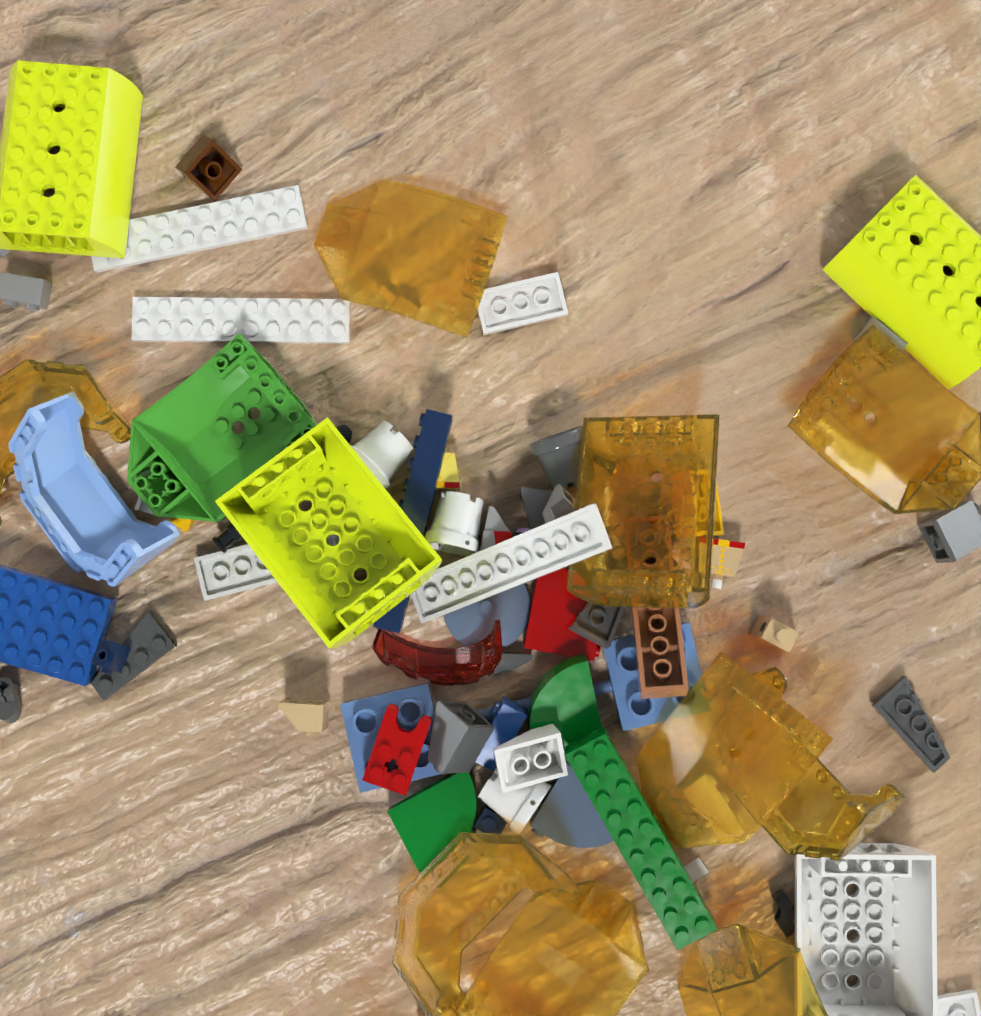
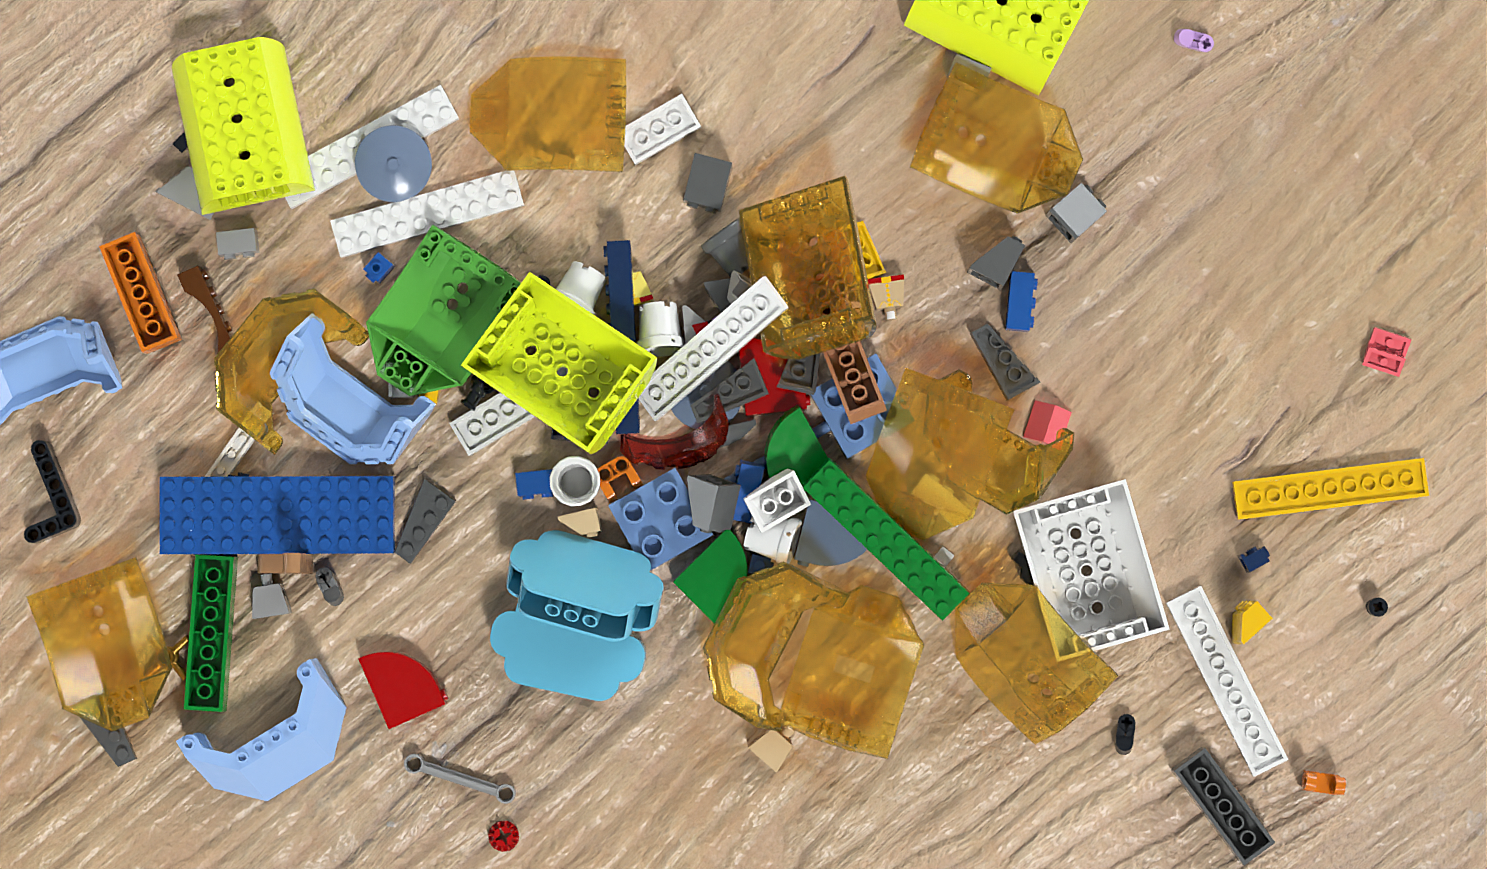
camera: 10 degrees left, 0 degrees up
dark blue brick [91,638,131,675] -> none
reddish brown slope [175,135,242,202] -> none
red brick [362,703,432,796] -> none
tan torso [749,614,799,654] -> none
dark grey wing [871,676,950,773] -> none
none -> sand blue dish [355,125,432,202]
none -> red brick [358,652,449,729]
none -> blue brick [363,252,395,283]
none -> light grey piece [404,754,516,804]
none -> medium azure brick [490,604,646,701]
none -> medium azure brick [506,530,664,642]
none -> blue brick [515,469,553,500]
none -> white piece [550,456,600,506]
none -> orange piece [597,456,643,503]
none -> dark grey slope [683,153,733,214]
none -> dark grey wing [690,358,769,424]
none -> dark grey slope [967,236,1025,290]
none -> dark grey wing [970,324,1040,401]
none -> blue brick [1005,271,1038,332]
none -> coral slope [1023,401,1072,449]

